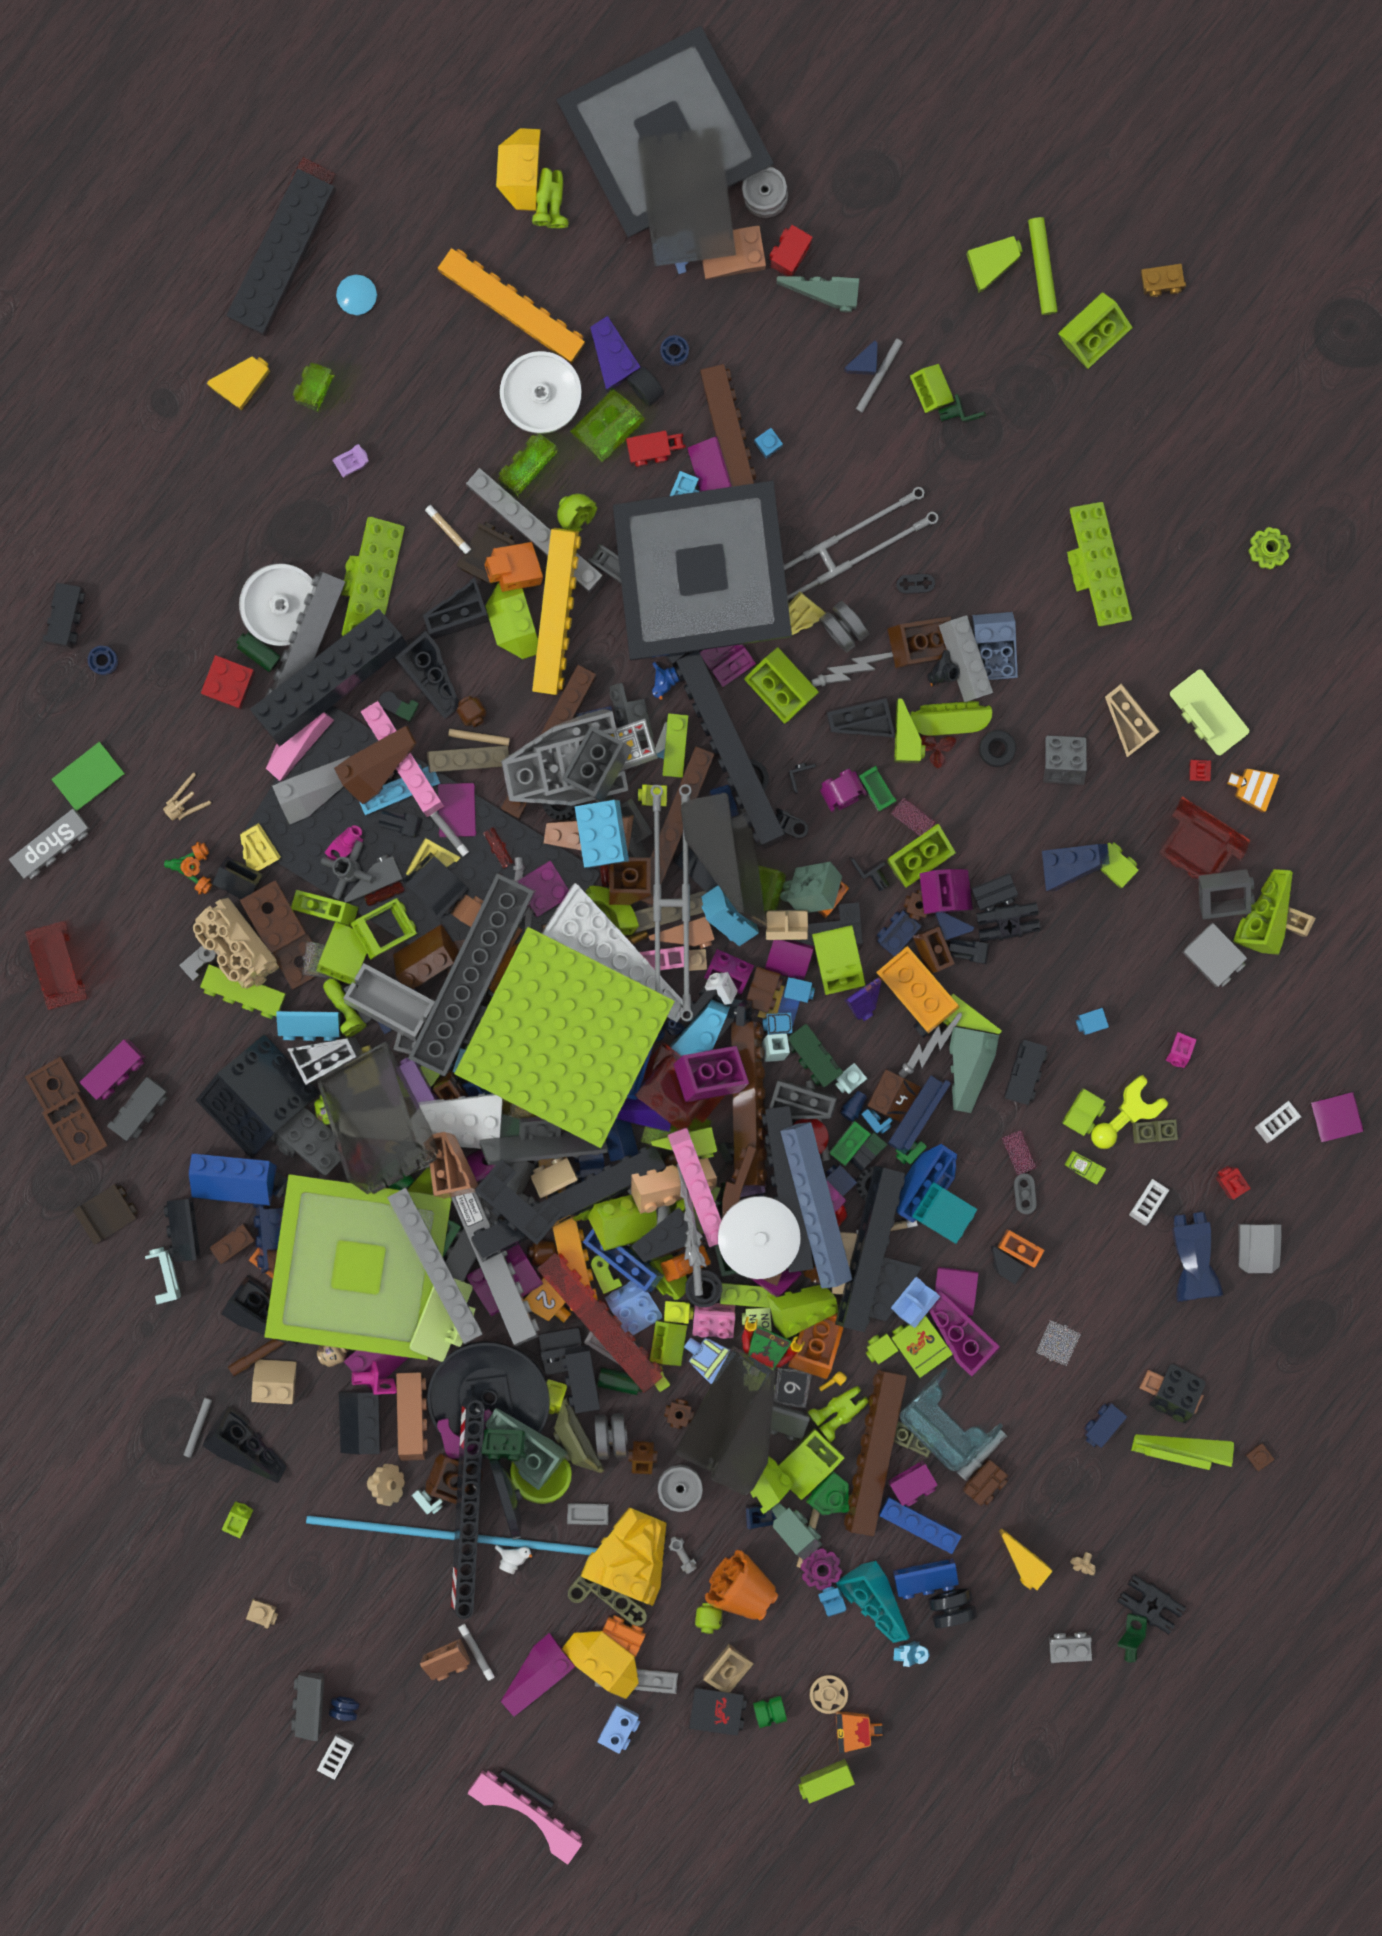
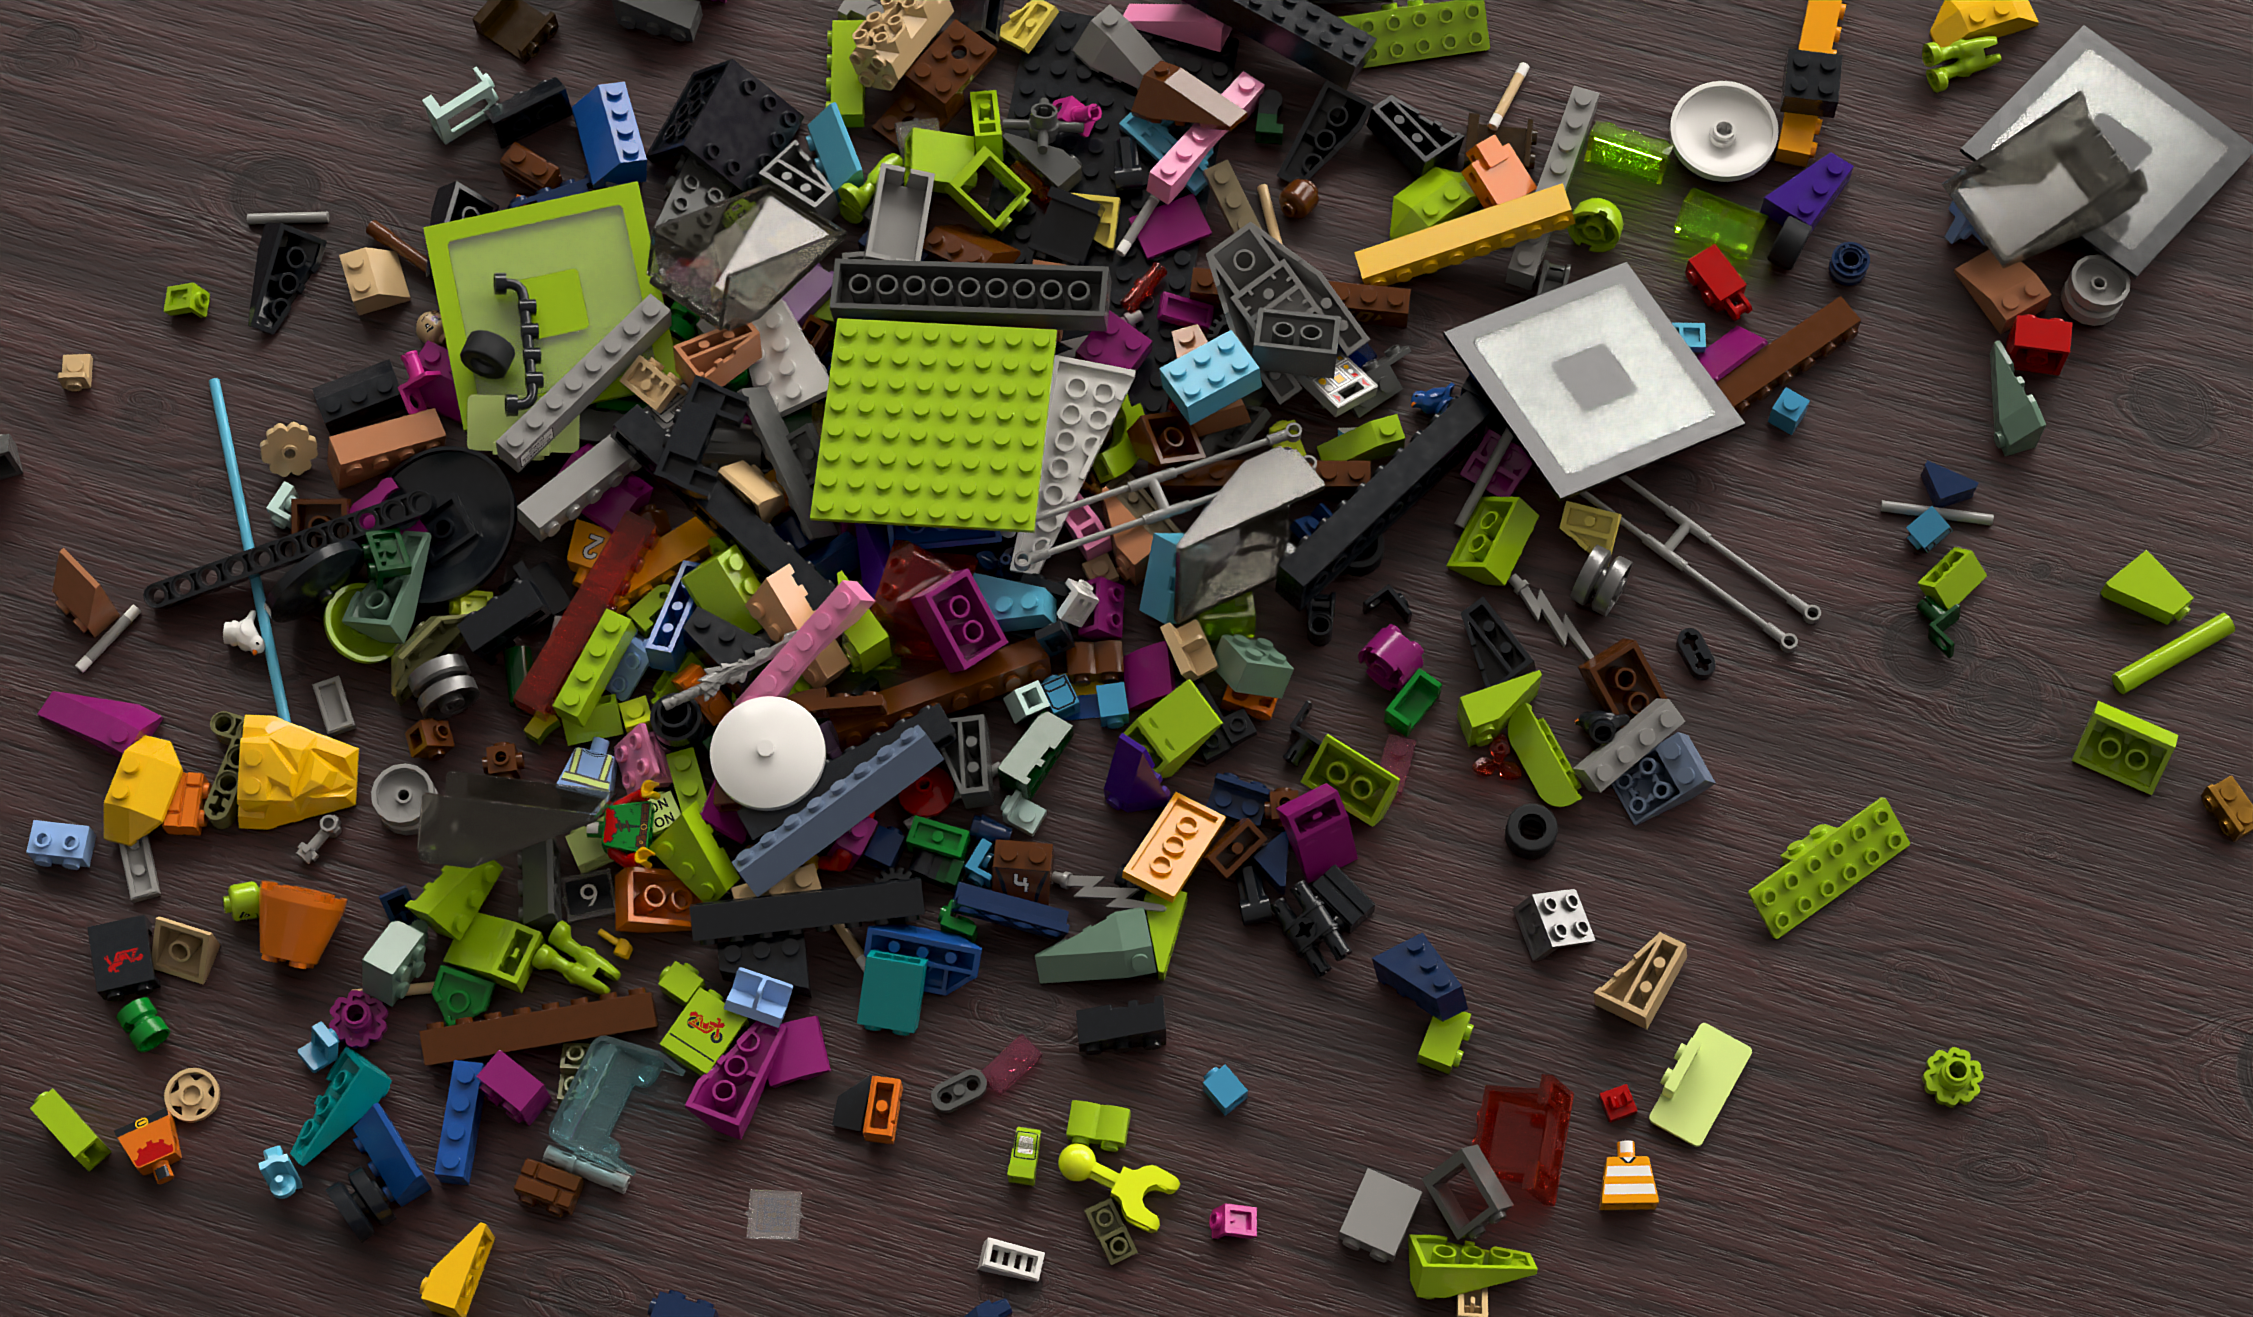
camera: 70 degrees right, 20 degrees down
none -> black tyre [460,330,515,379]
none -> black bar [493,273,544,417]
none -> lime brick [553,608,637,728]
none -> tan bracket [619,355,687,414]
none -> magenta tile [1157,291,1214,333]
none -> light grey bar [1454,427,1514,529]
none -> black brick [1780,49,1843,118]
none -> dark azure brick [1906,506,1953,553]

